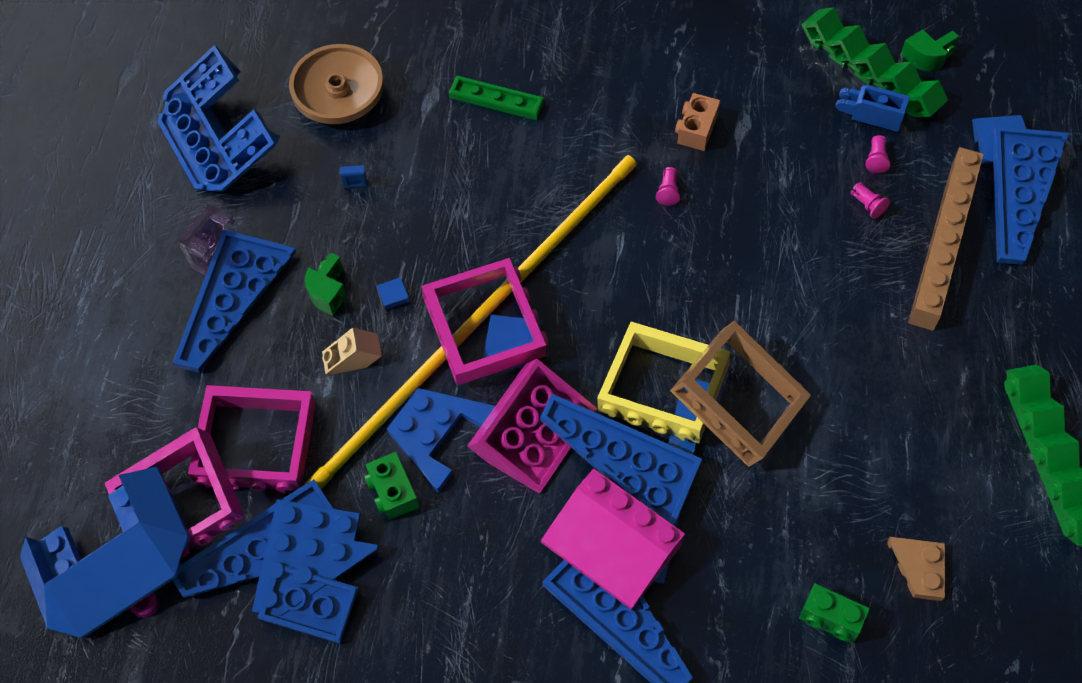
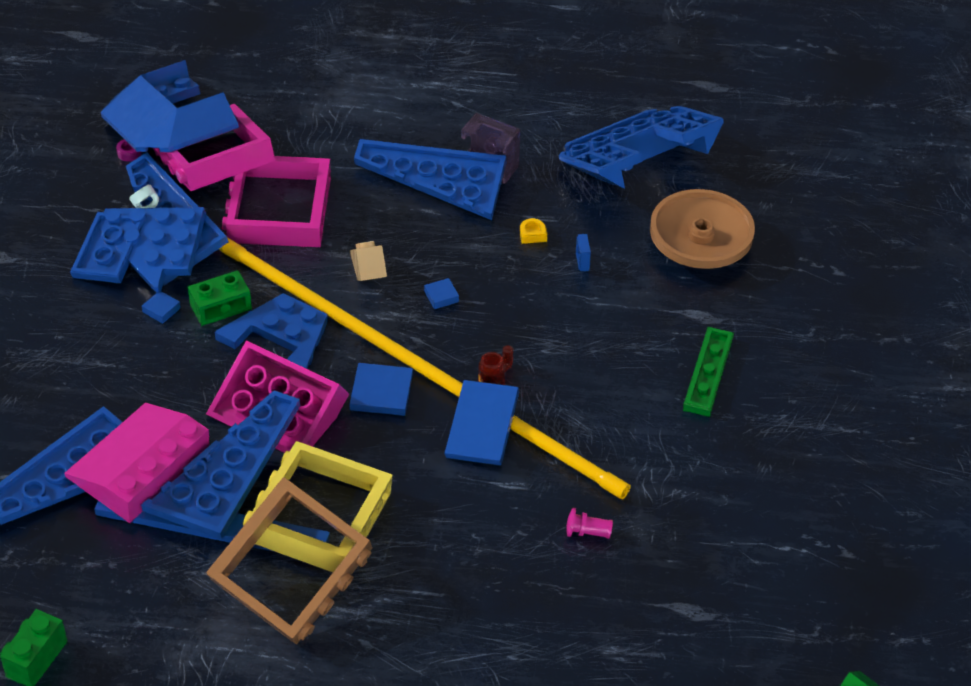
camera: 85 degrees right, 15 degrees down
green brick [305,253,347,316] -> none
dark pink window [422,258,549,386] -> none
nougat brick [675,93,720,151] -> none
none -> light aqua tile [129,184,159,208]
none -> blue tile [142,291,181,324]
none -> blue tile [445,380,519,465]
none -> clear red piece [478,345,513,385]
none -> yellow tile [520,218,548,244]

